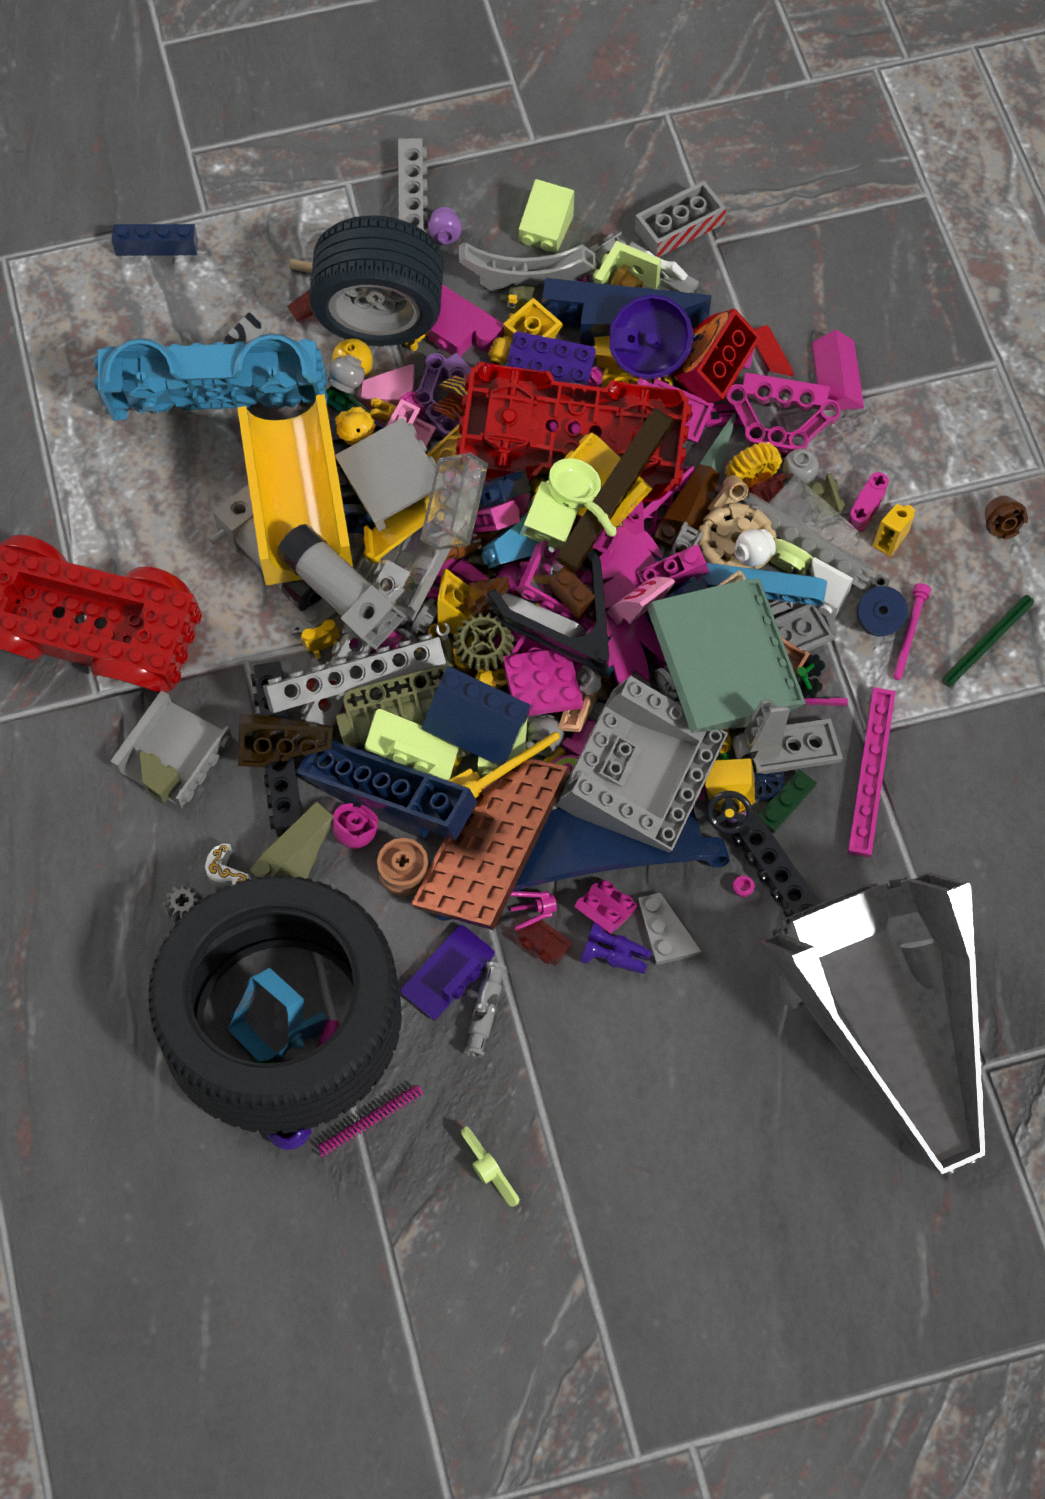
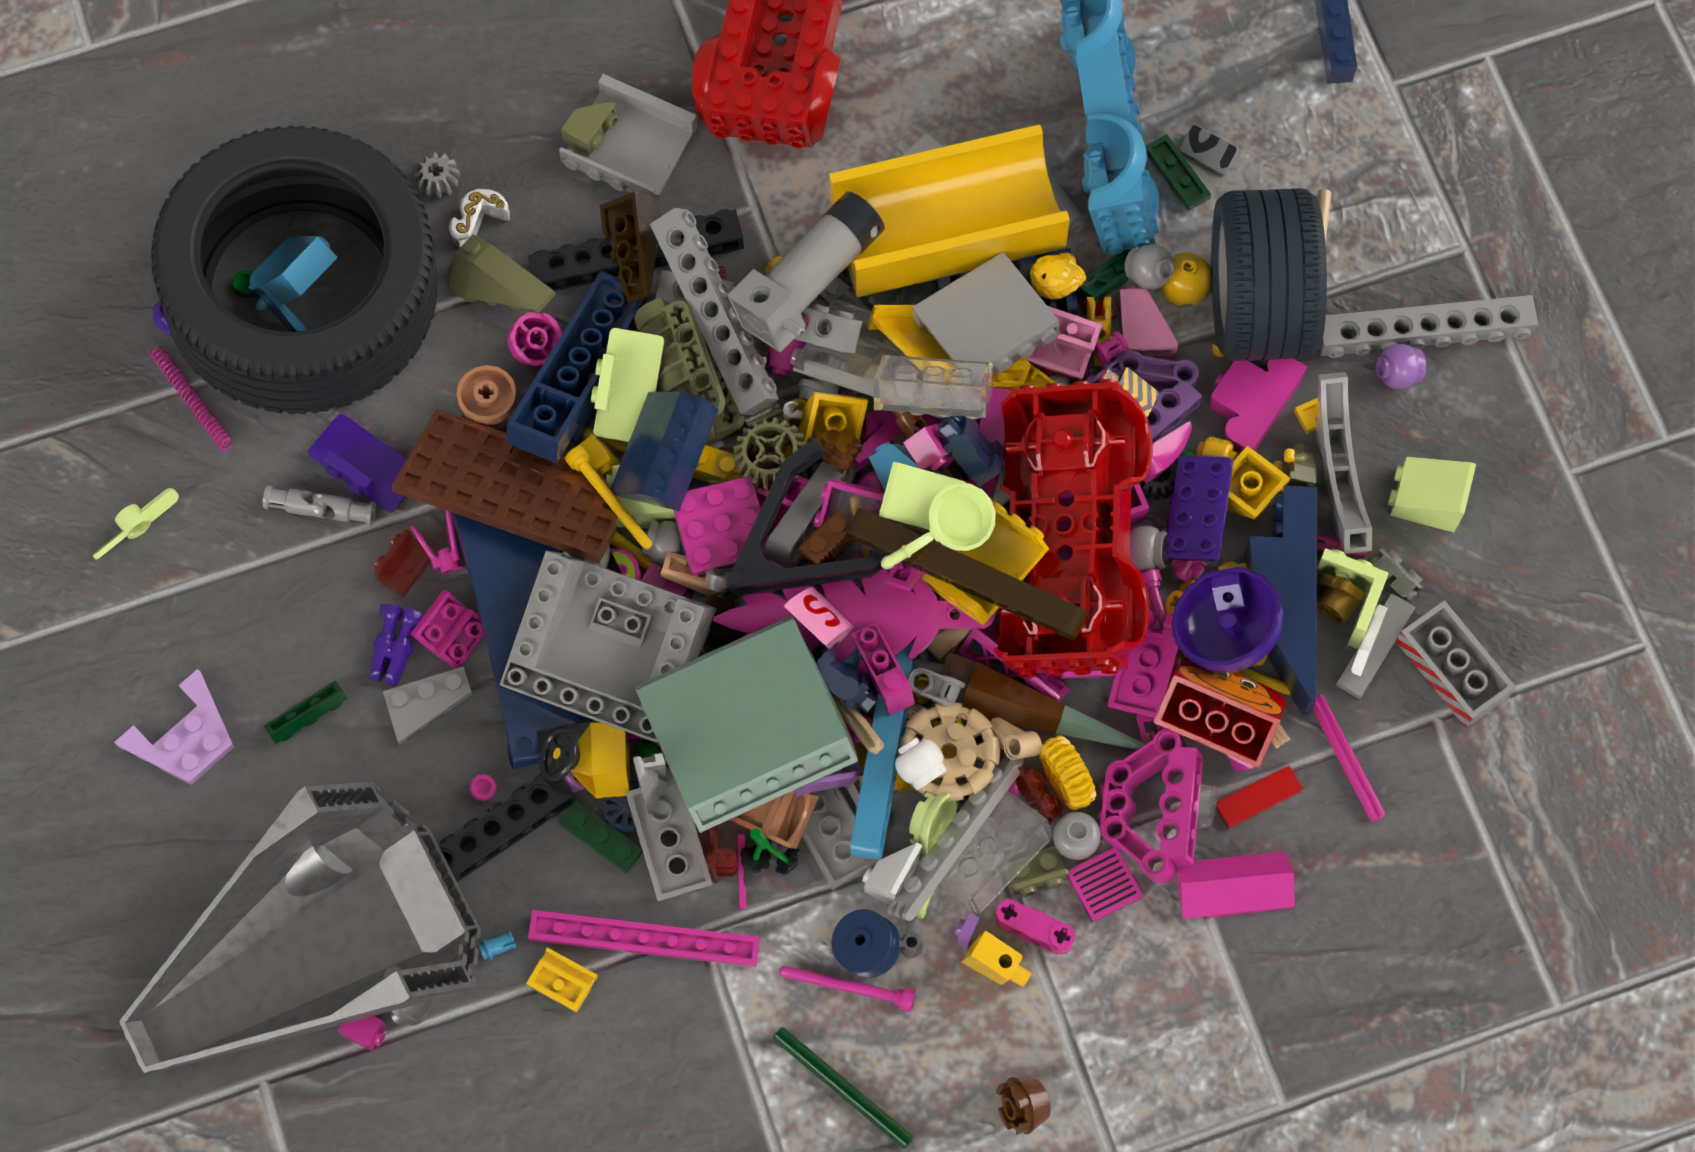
camera: 85 degrees right, 5 degrees up
none -> lavender wing [114,669,234,785]
none -> dark green plate [264,681,348,744]
none -> dark azure pin [478,931,517,961]
none -> yellow plate [526,947,598,1013]
none -> clear red hinge [708,824,738,883]
none -> medium lavender plate [954,913,980,949]
none -> dark pink tile [1068,847,1143,923]
none -> yellow tile [1294,398,1318,434]
none -> dark pink axle [1312,694,1385,822]

